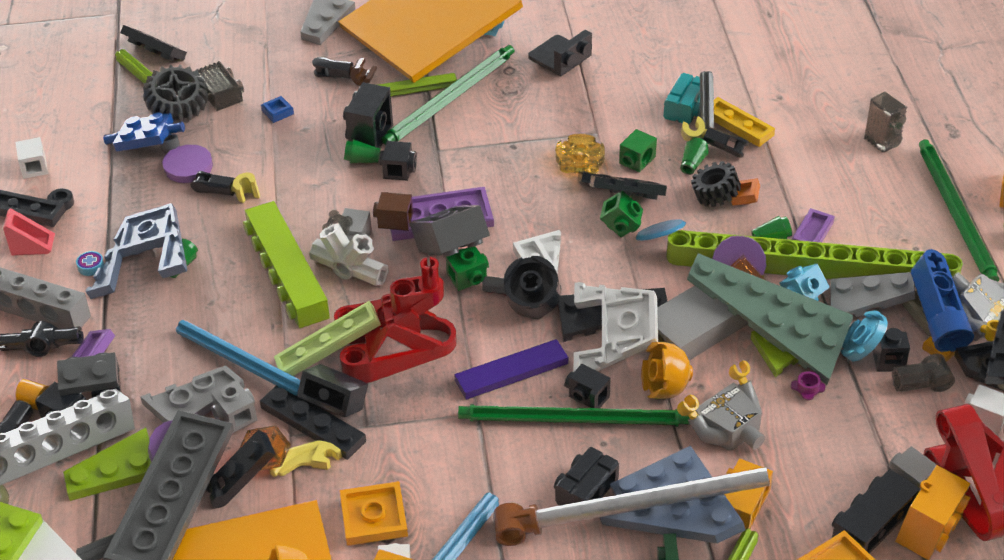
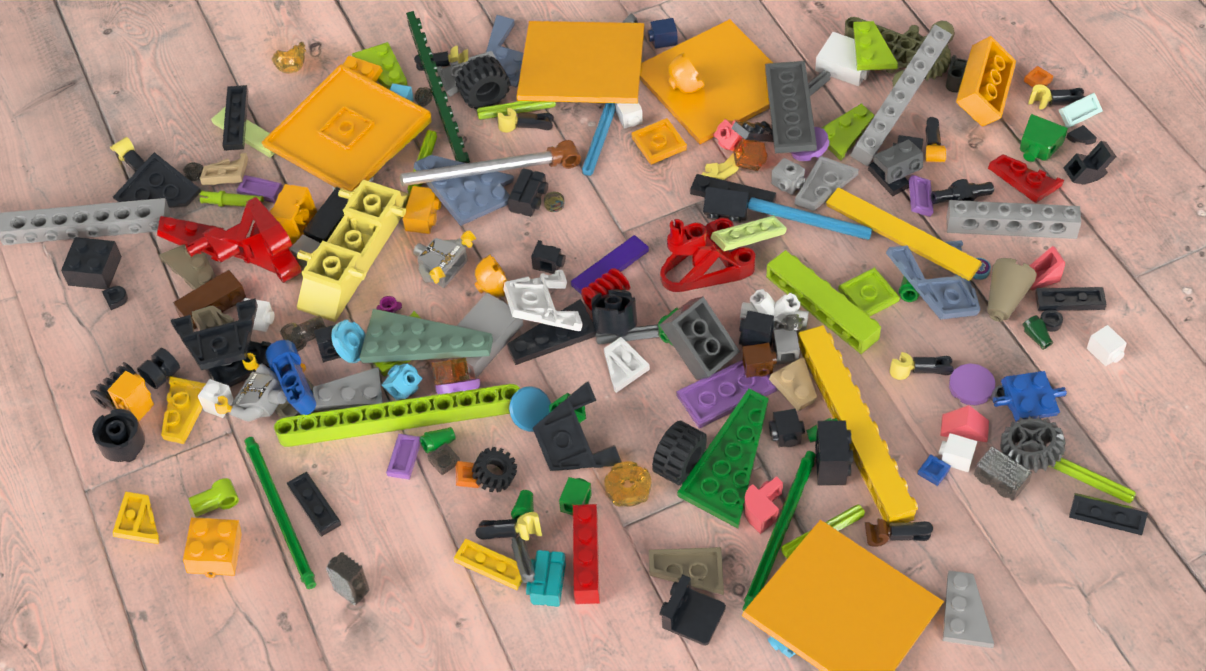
camera: 165 degrees right, 10 degrees up
green piece [458,404,690,427] -> none
none -> black tile [287,471,341,537]
none -> light yellow piece [297,180,410,322]
none -> clear smoke plate [427,443,460,475]
none -> clear smoke tile [544,192,565,212]
none -> red brick [573,504,600,604]
none -> red piece [581,268,631,311]
none -> dark tan wing [649,547,724,595]
none -> black tyre [652,420,707,485]
none -> green wing [677,388,769,529]
none -> coral brick [713,119,748,152]
none -> black brick [739,311,774,349]
none -> coral brick [744,476,783,534]
none -> tan wing [769,357,817,411]
none -> yellow brick [798,325,918,527]
none -> yellow tile [826,187,982,281]
none -> lime tile [838,267,900,317]
none -> white brick [939,433,977,472]
none -> coral slope [940,405,989,442]
none -> dark tan cone [987,258,1037,322]
none -> dark green cone [1022,315,1053,350]

